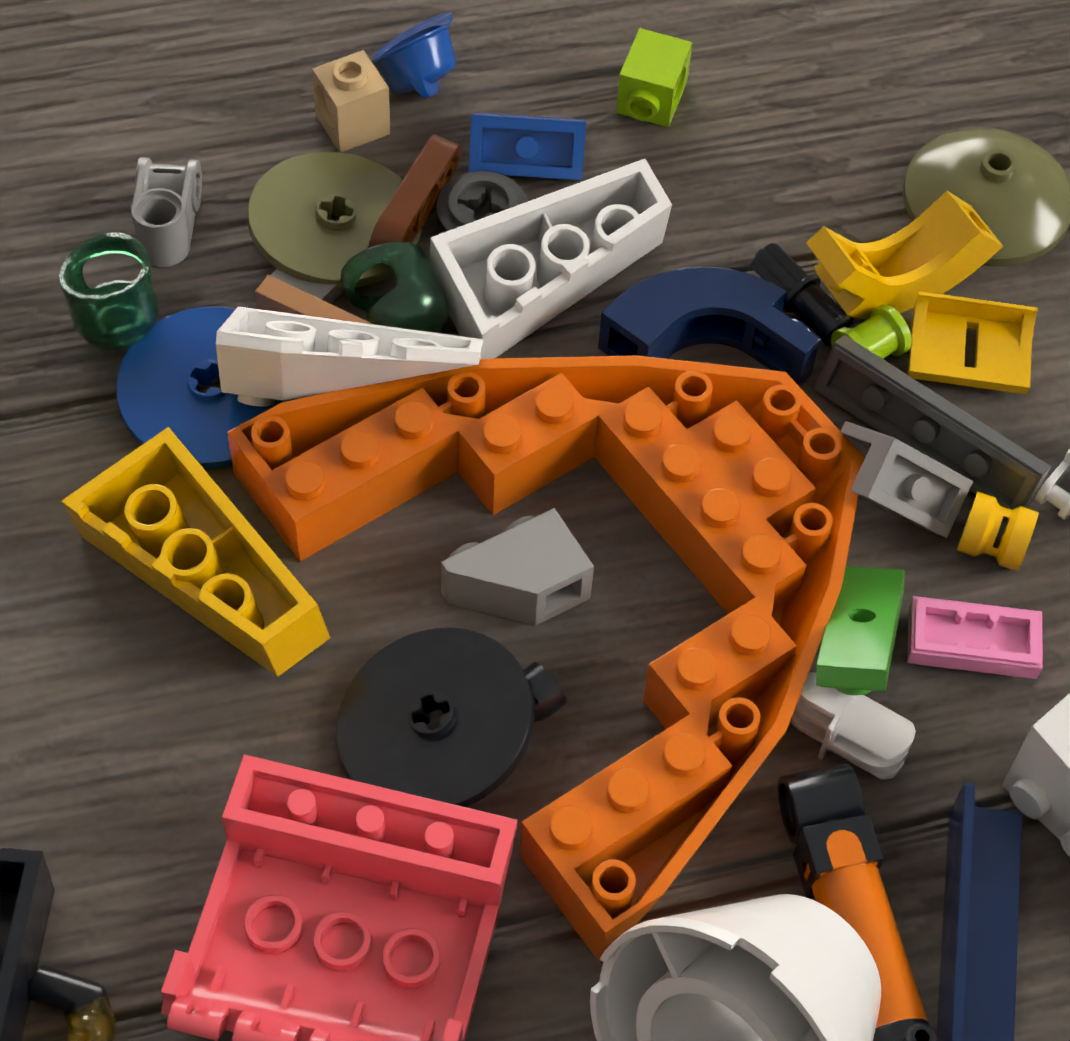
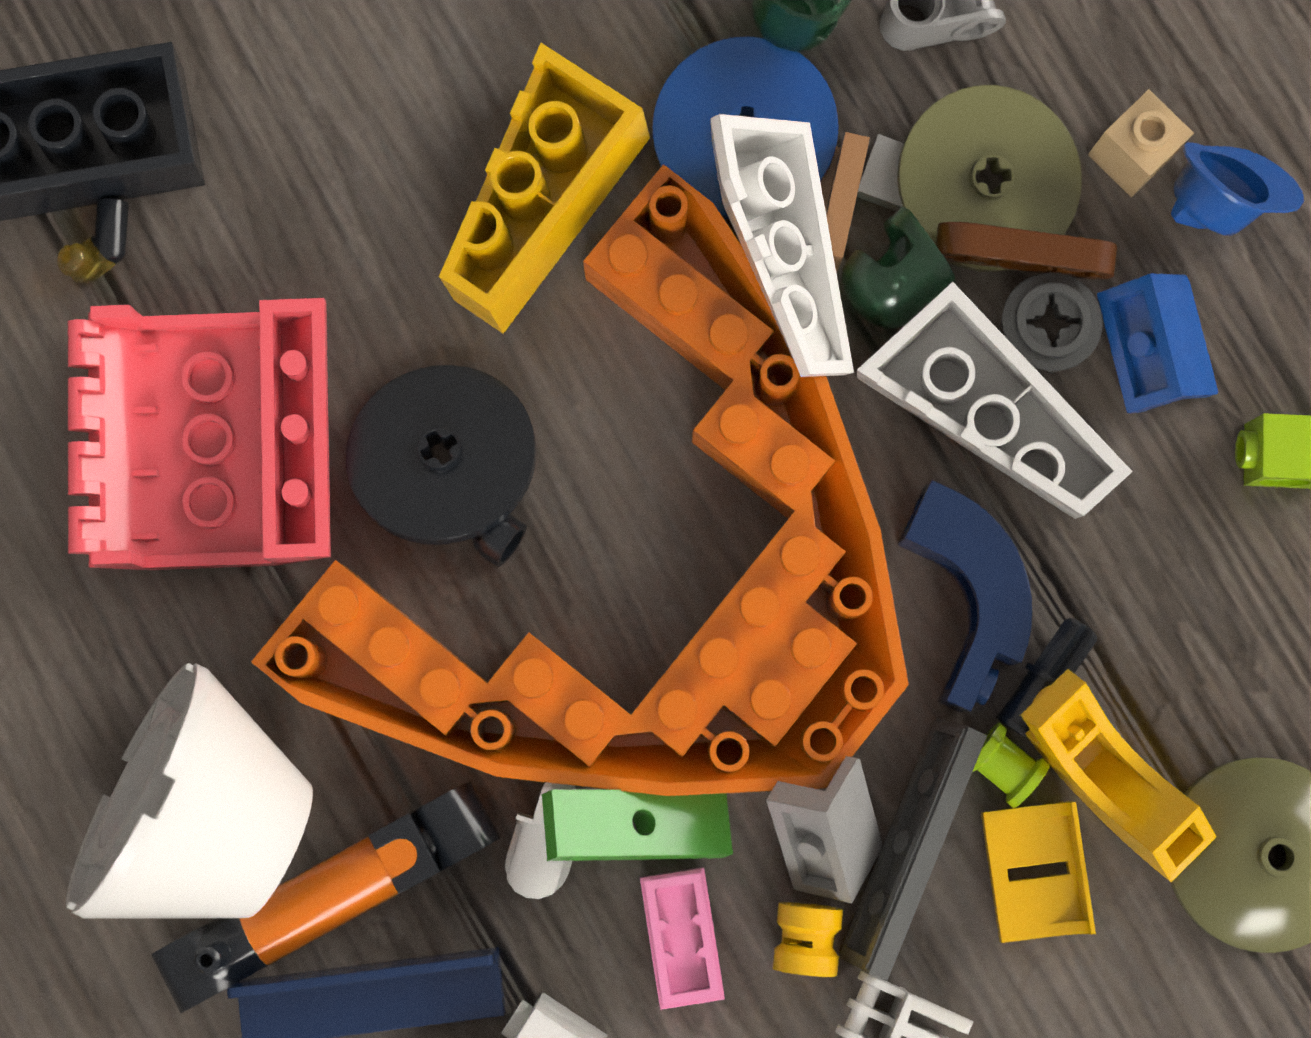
camera: 75 degrees right, 25 degrees up
light grey slope [441,508,594,626] -> none

